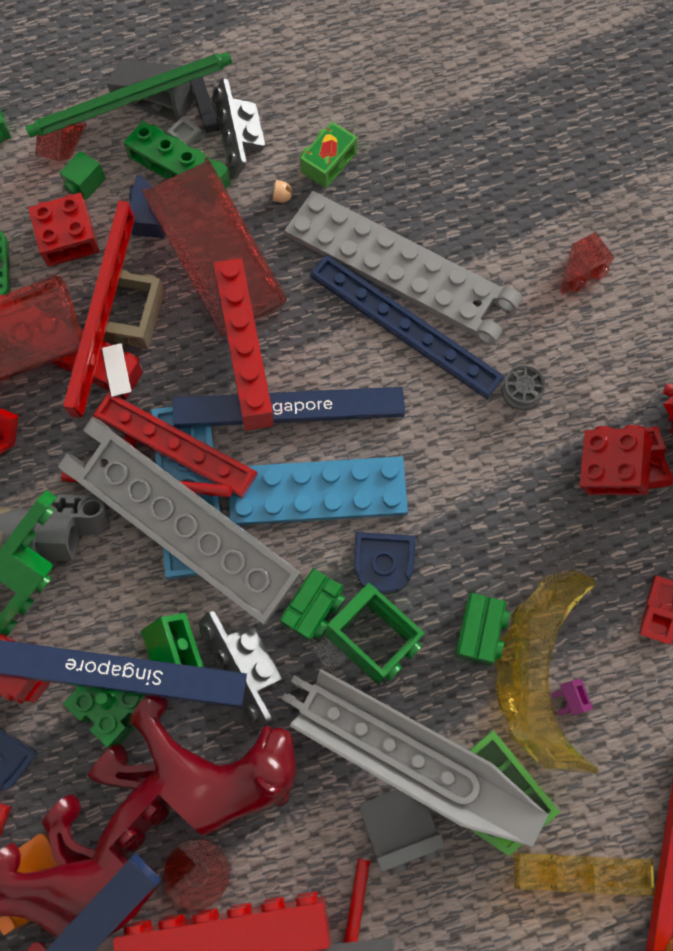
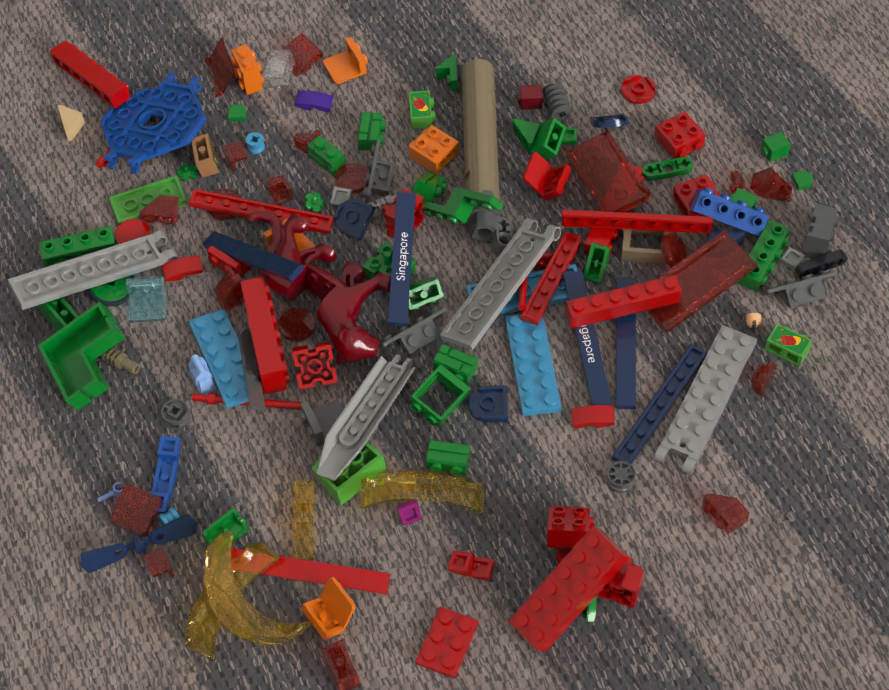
camera: 85 degrees right, 15 degrees down
green piece [25,51,233,138] -> none
white sticker [102,344,131,397] -> none
none -> red brick [292,341,338,389]
none -> red slope [571,405,615,429]
none -> green slope [583,242,610,283]
none -> dark blue tile [616,277,636,409]
none -> clear red tile [661,233,688,270]
none -> blue brick [689,187,769,236]
none -> clear red arm [729,171,745,194]
none -> clear red brick [751,362,778,398]
none -> green tile [792,171,813,191]

